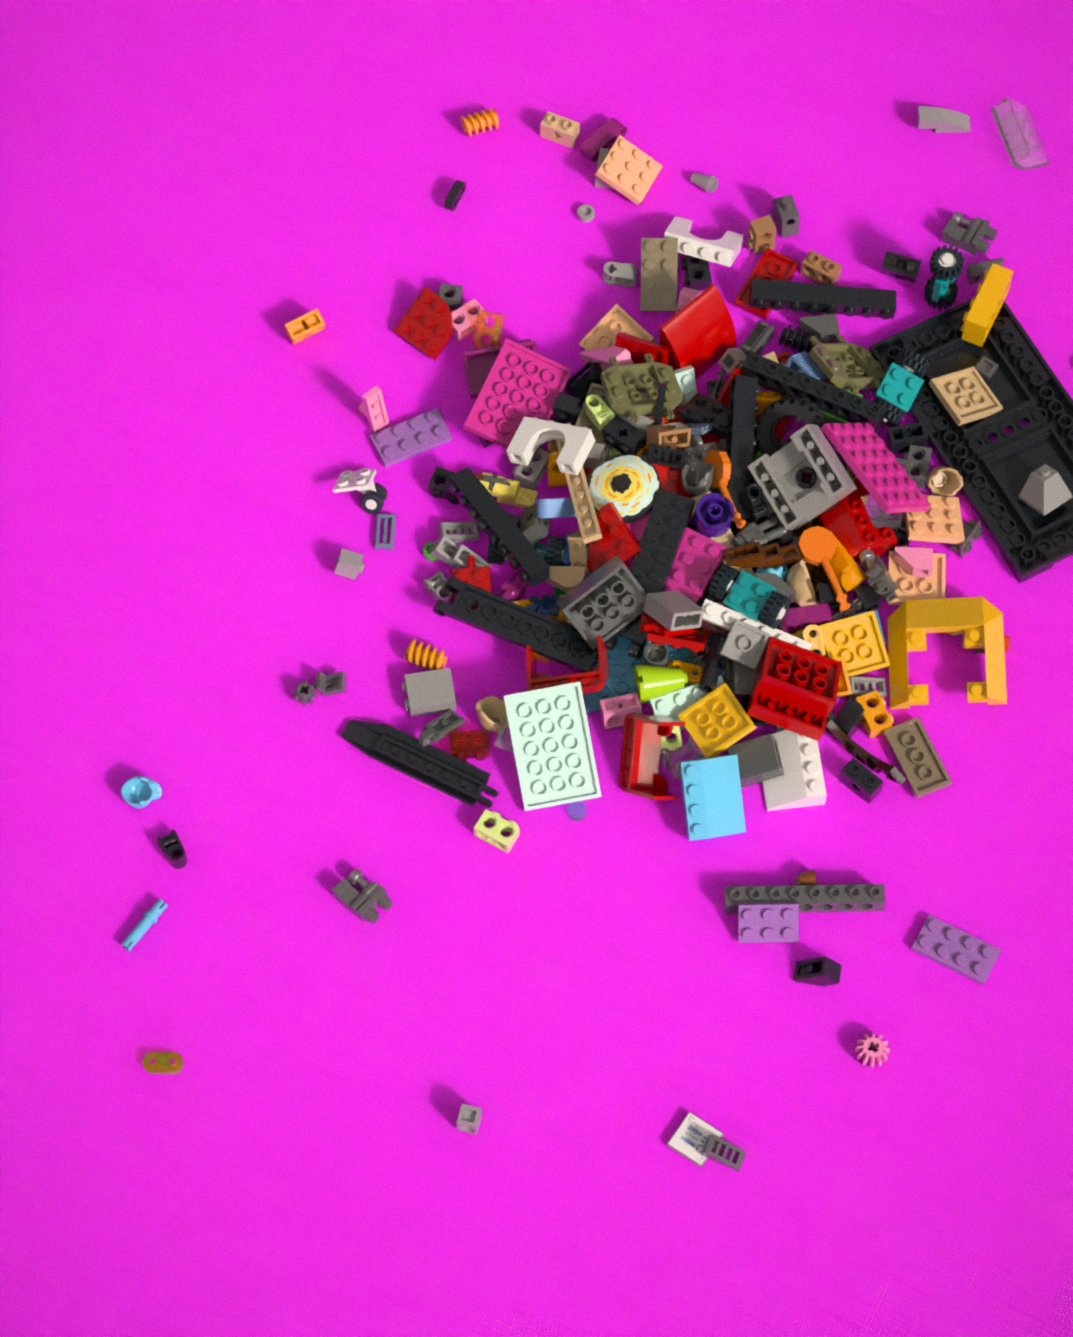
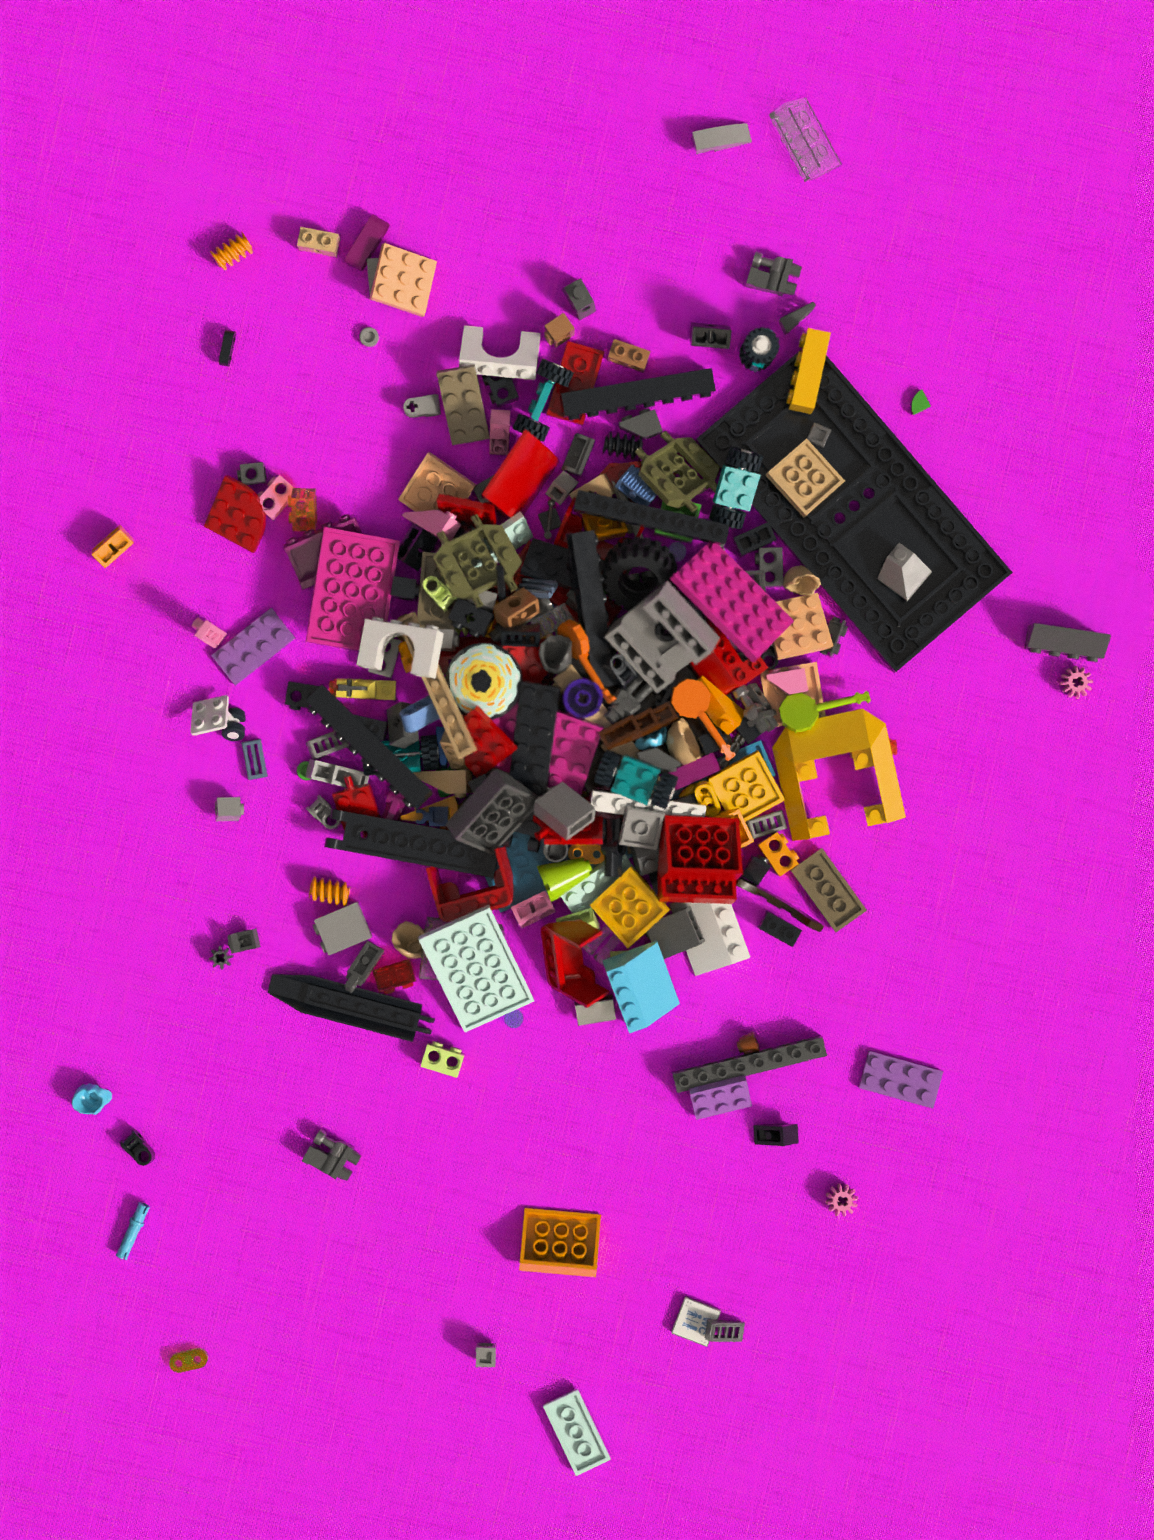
camera: 15 degrees left, 25 degrees up
cone [691,173,718,193] -> none
none -> black plate [513,359,574,442]
none -> light orange slope [519,1208,601,1277]
none -> light aqua plate [543,1388,611,1476]
none -> hinge [574,994,616,1026]
none -> lime piece [779,691,871,733]

